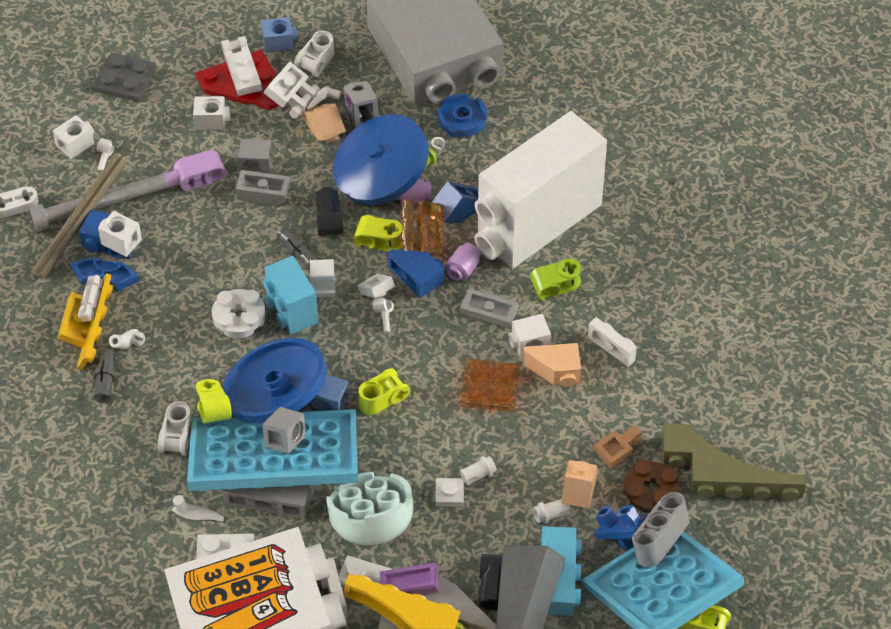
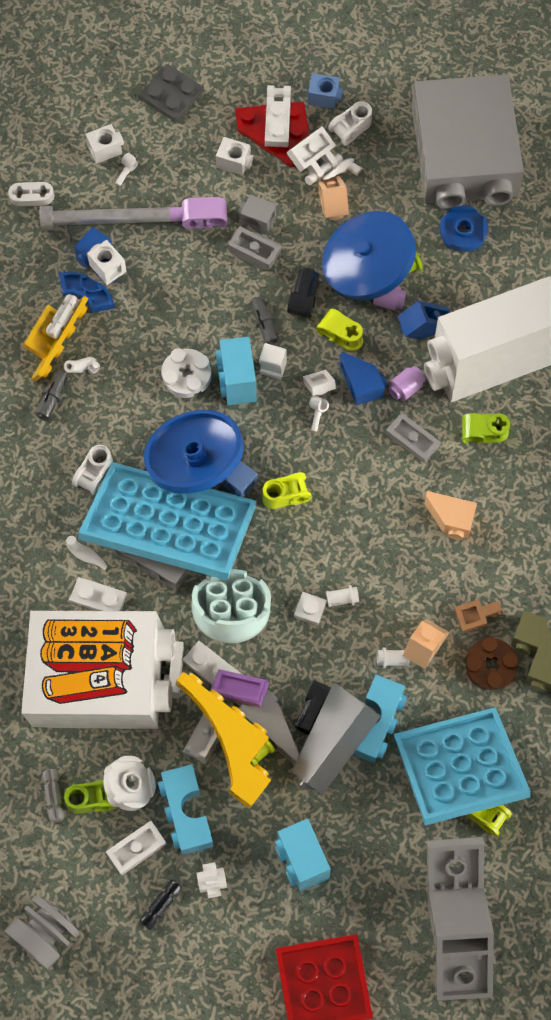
camera: 20 degrees right, 15 degrees up
dark tan axle [33,153,126,279] -> none
neon yellow piece [196,379,232,424] -> none
light grey brick [263,407,305,454] -> none
light grey torso [343,81,379,130] -> none
clear orange plate [400,200,444,256] -> none
white hand [428,137,445,155] -> none
clear orange plate [460,358,520,413] -> none
white brick [509,314,551,356] -> none
white plate [588,317,637,367] -> none
blue hips [594,505,648,550] -> none
light grey beam [632,492,690,567] -> none

